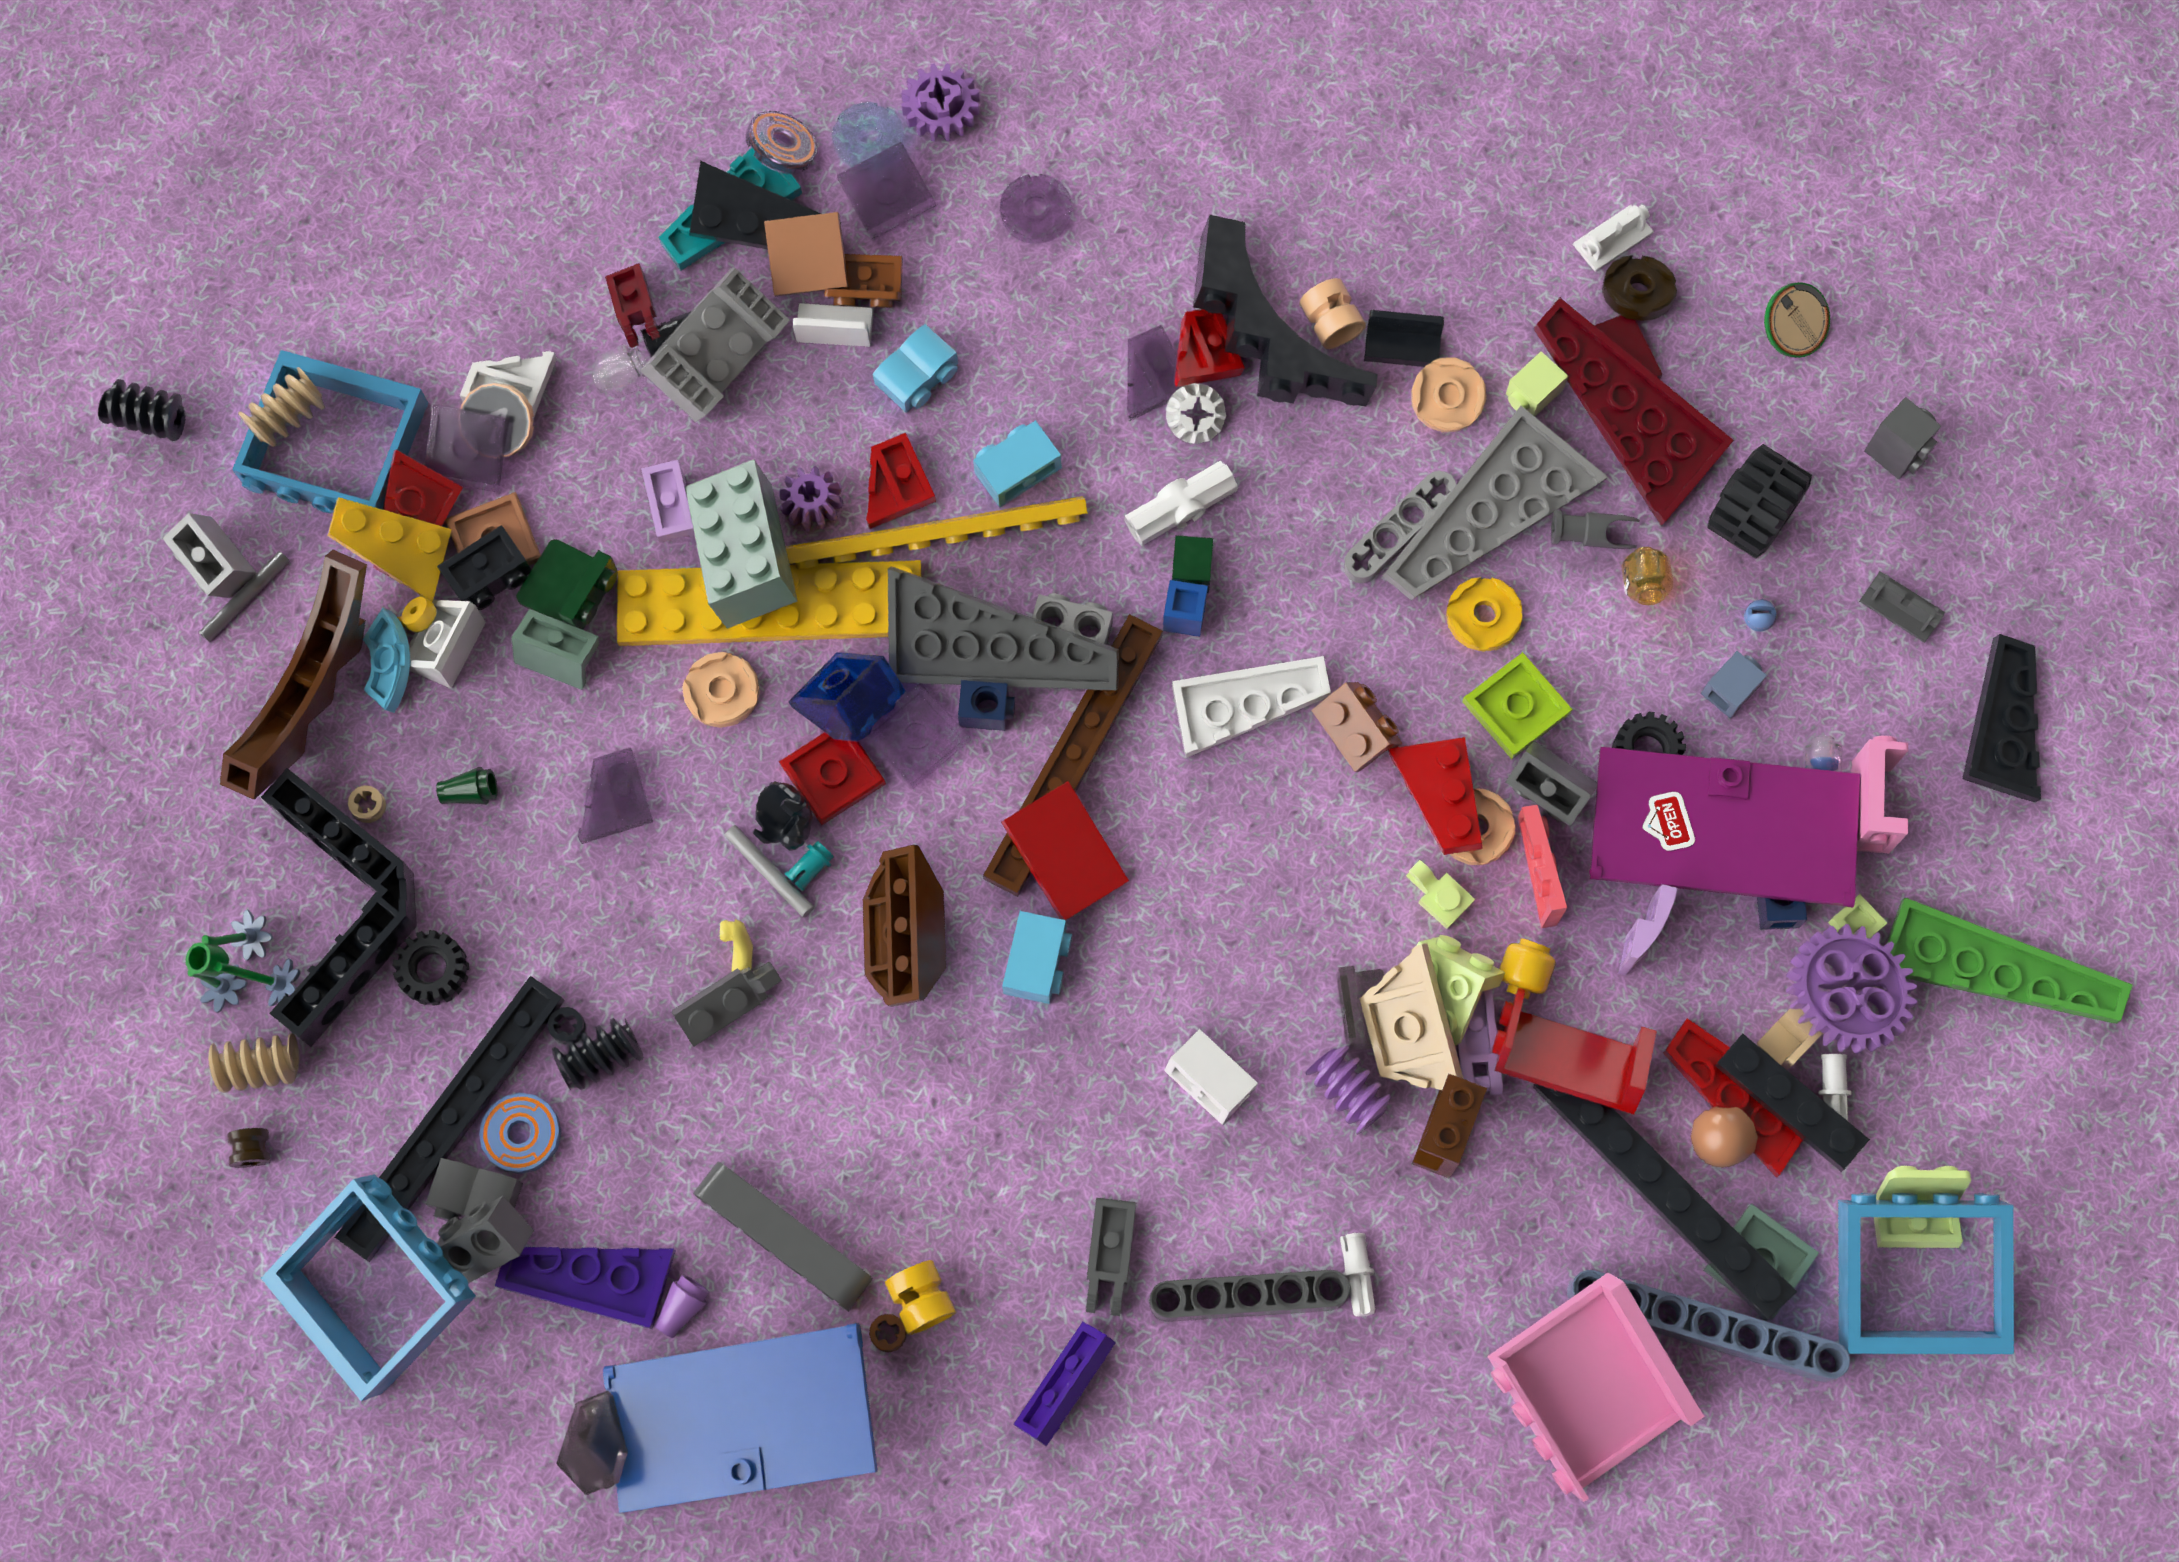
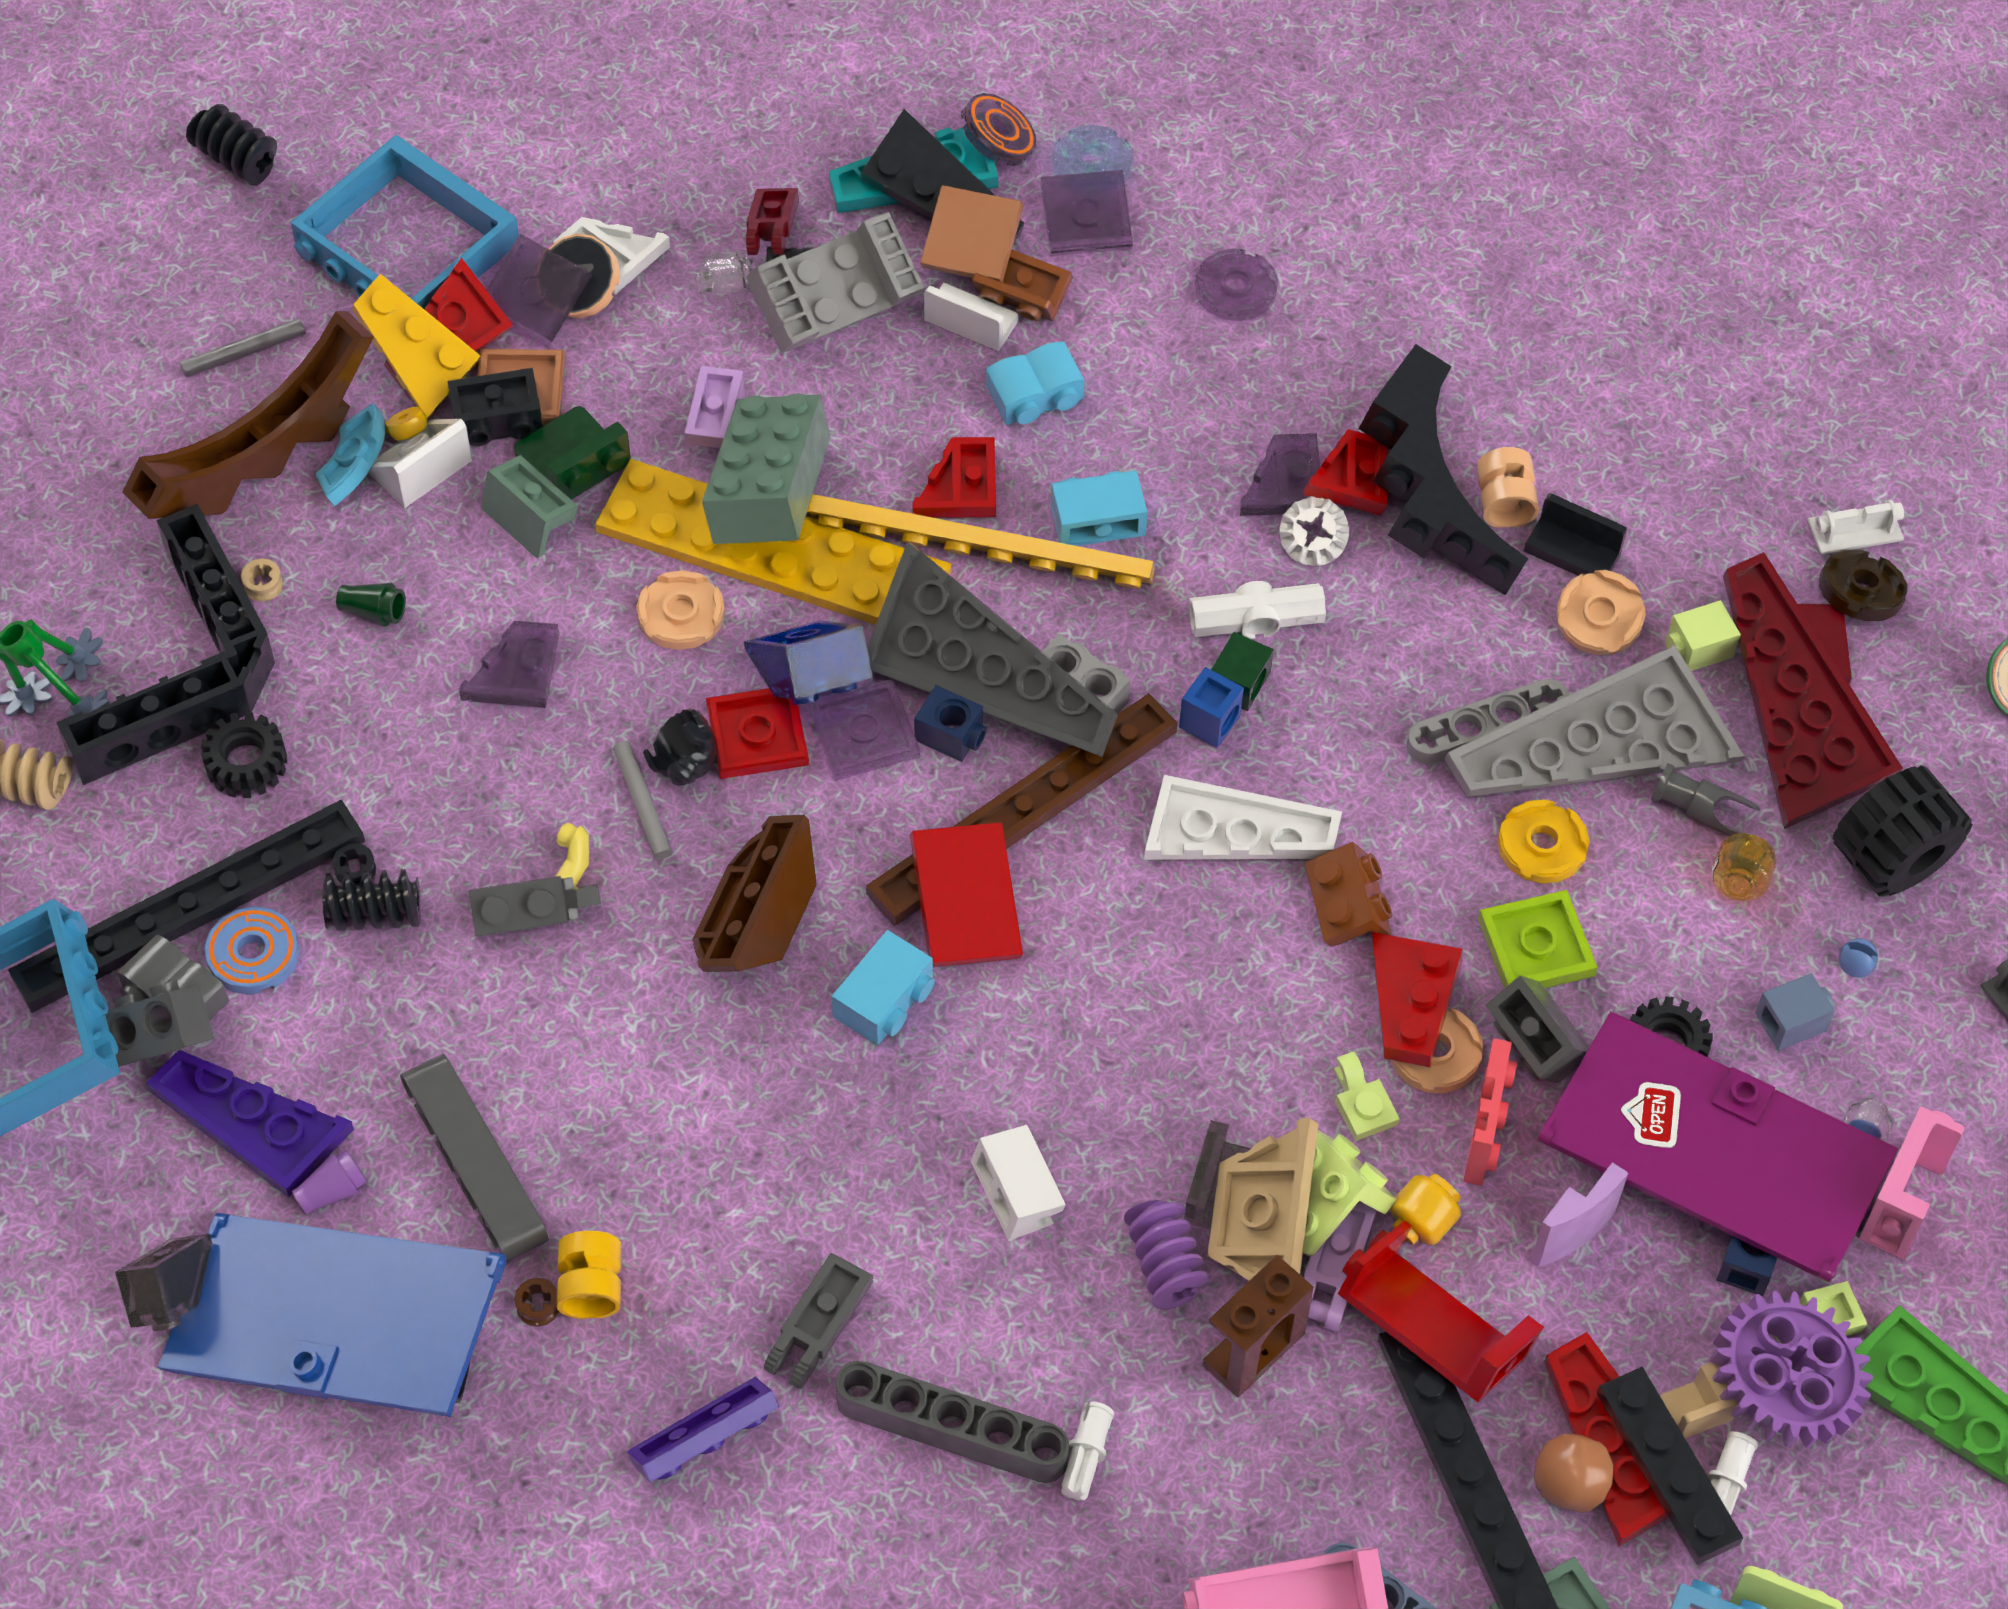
camera: 20 degrees right, 15 degrees down
light grey brick [162,513,256,598] -> none
tan piece [238,367,325,447] -> none
medium lavender gear [779,465,843,532] -> none
teal pin [785,841,834,891] -> none
medium lavender gear [901,63,980,142] -> none

